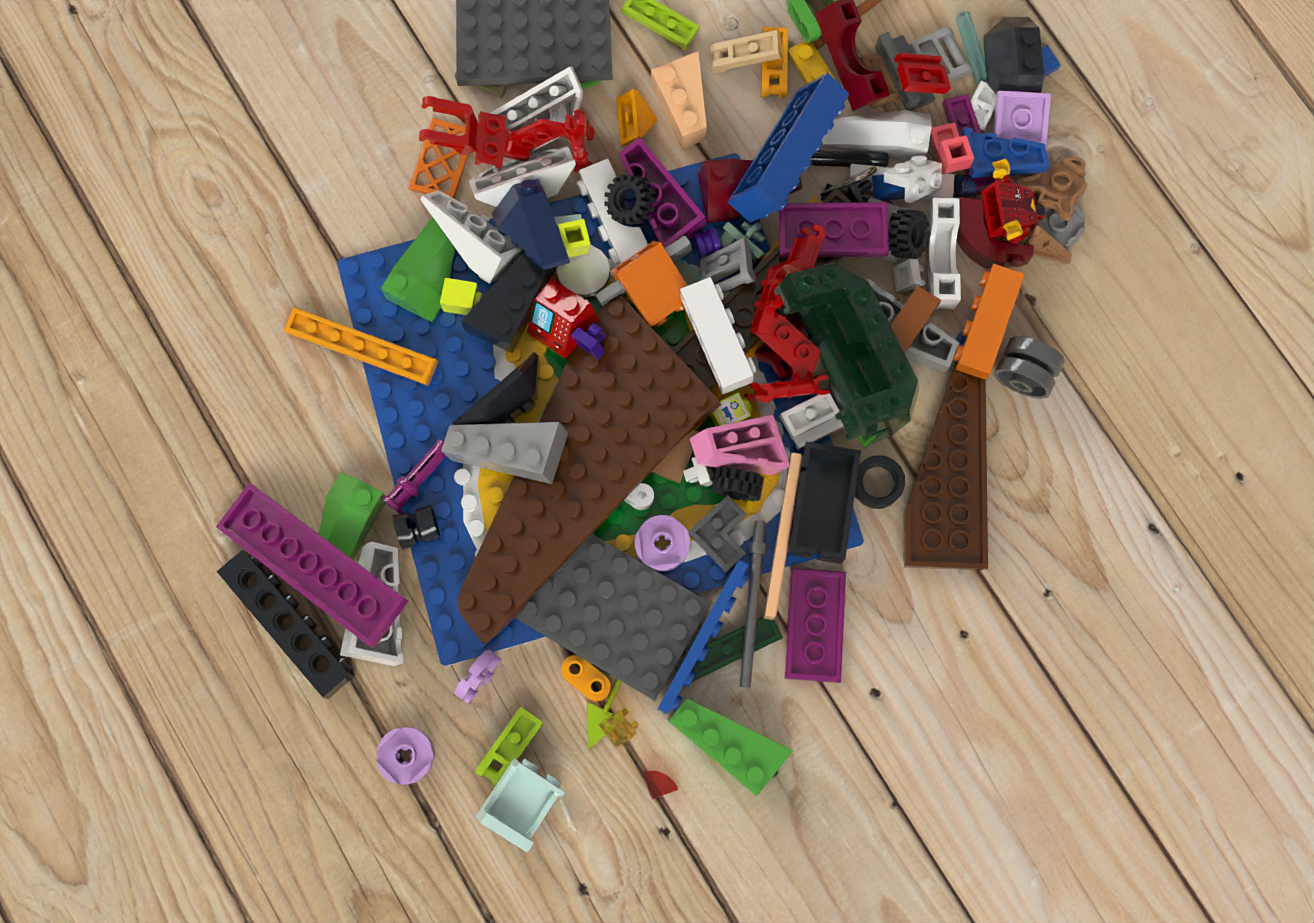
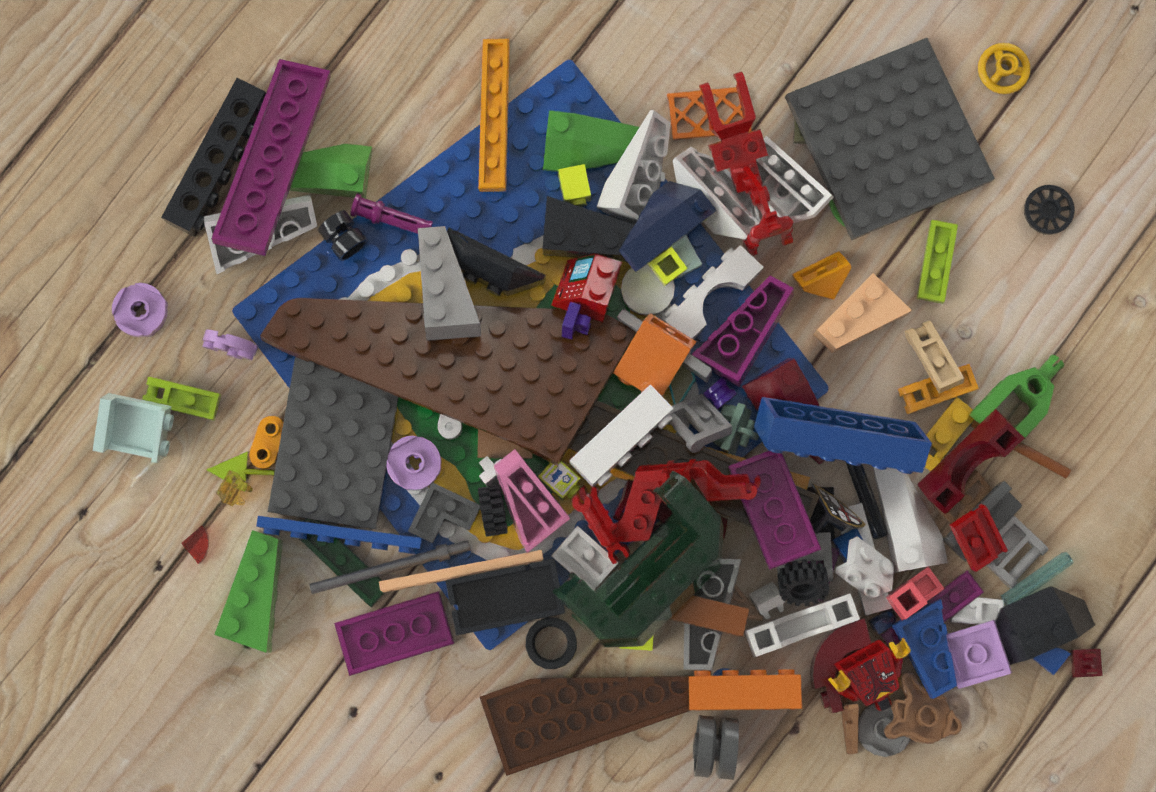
camera: 70 degrees right, 5 degrees up
black tyre [604,174,656,225] -> none
none -> dark red tile [1071,648,1103,678]

